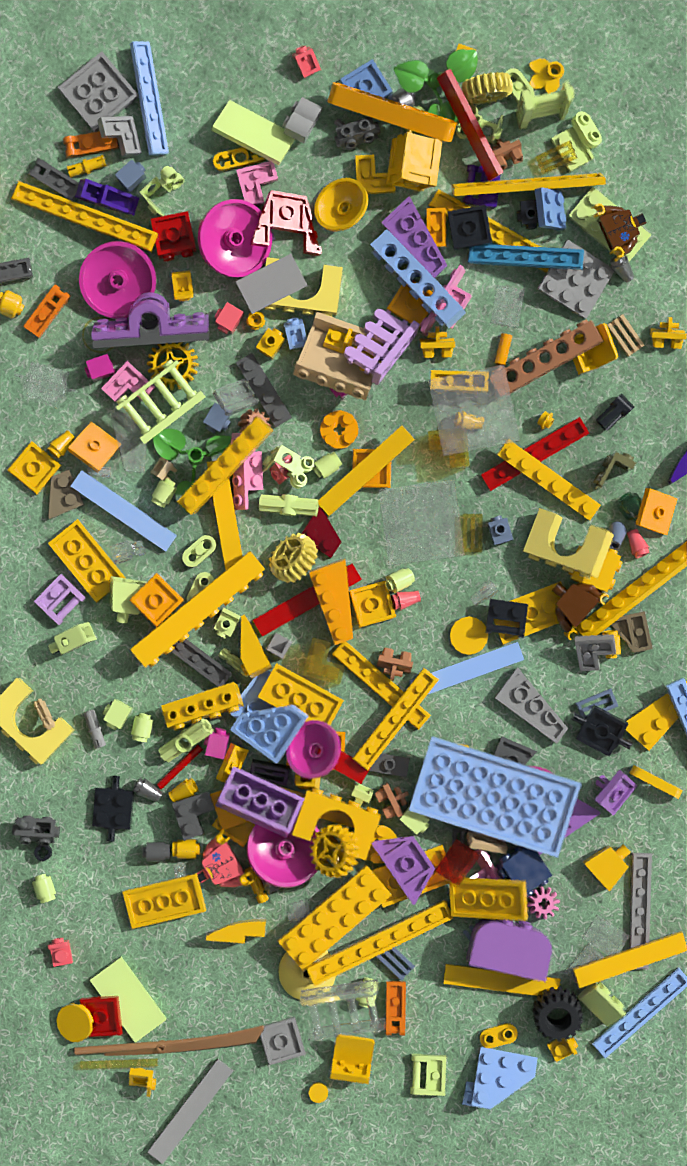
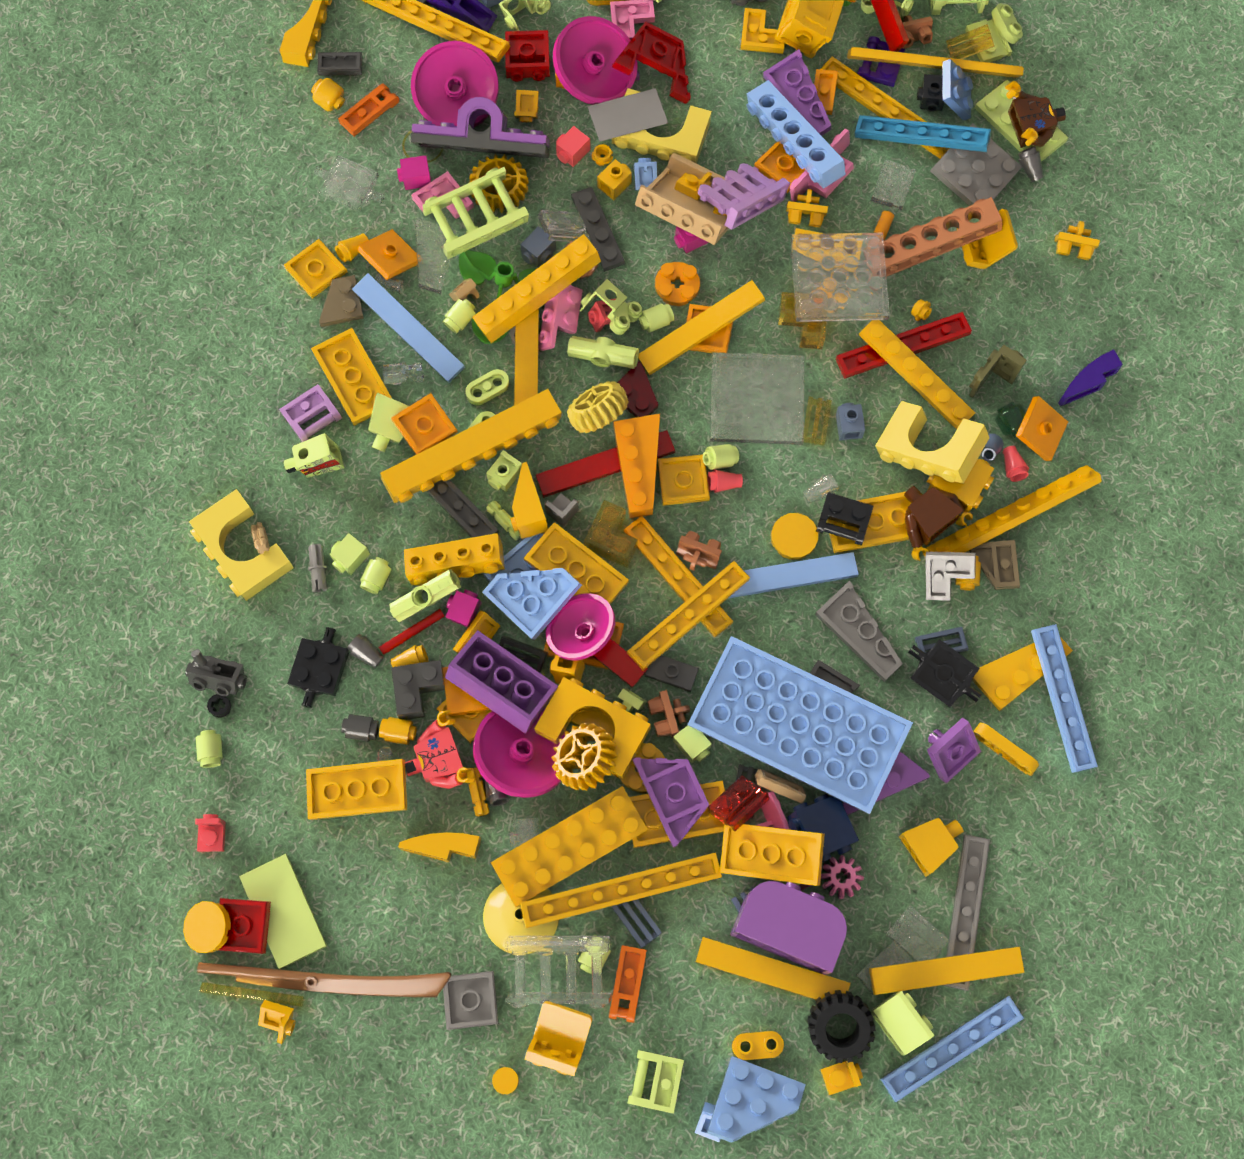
camera: 10 degrees right, 15 degrees down
light grey tile [147,1058,233,1164] -> none
yellow dish [314,178,368,232] -> none
black plate [447,205,492,250] -> none
black piece [596,393,635,432] -> none
tan tile [607,314,645,357] -> none

